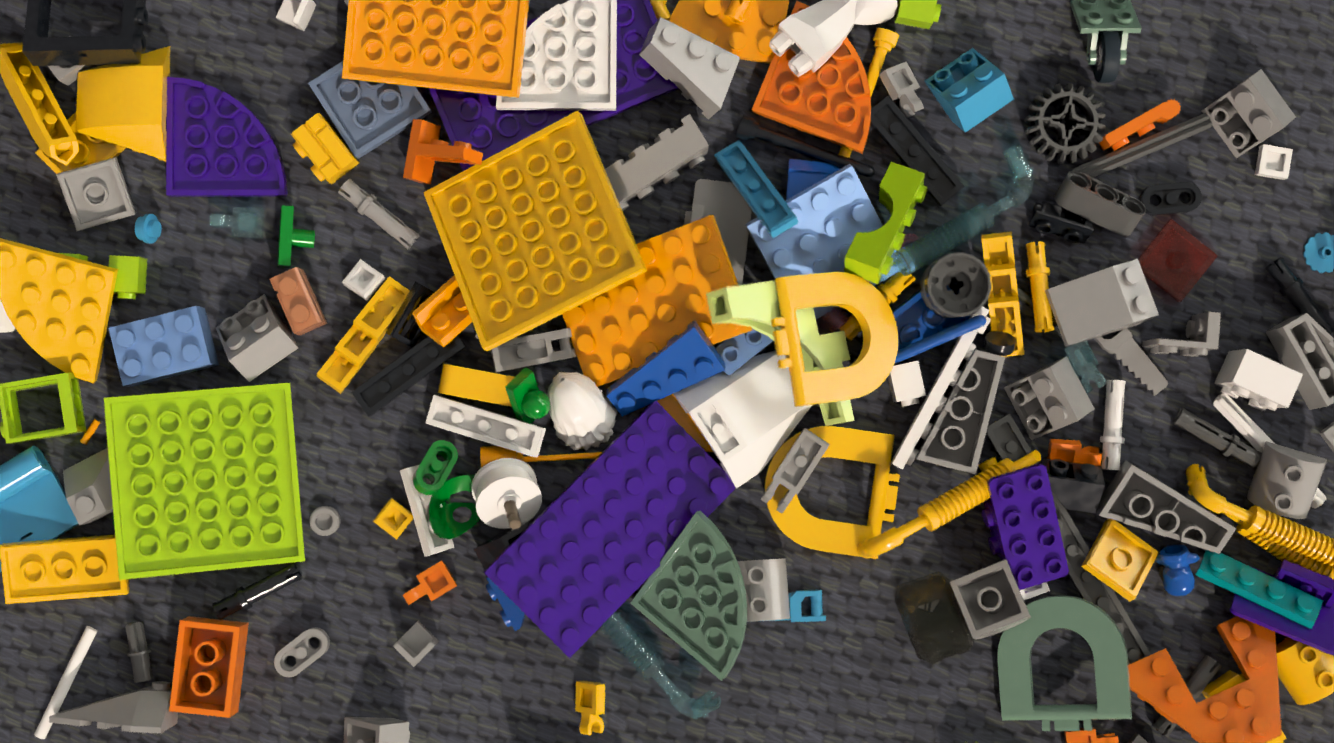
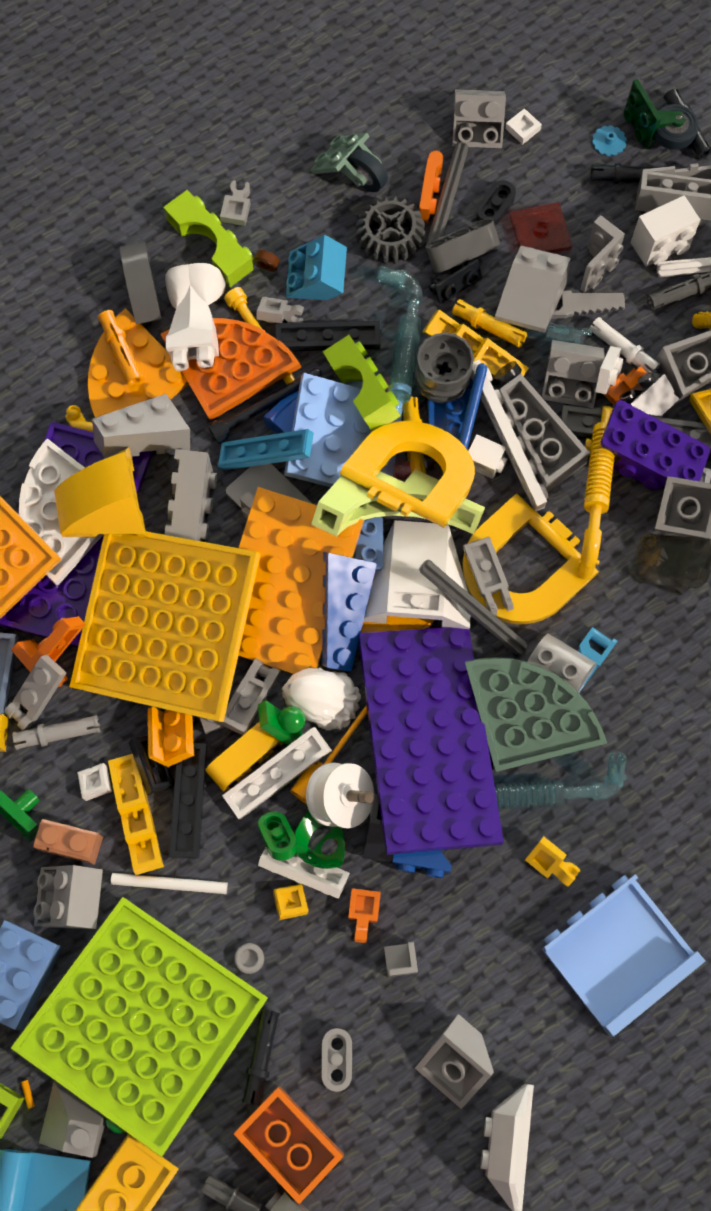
camera: 55 degrees left, 15 degrees down
none -> light grey plate [4,655,66,731]
none -> yellow wedge [54,447,147,537]
none -> white bar [111,873,228,894]
none -> reddish brown tile [253,250,280,272]
none -> dark grey axle [419,560,527,655]
none -> white plate [596,346,623,394]

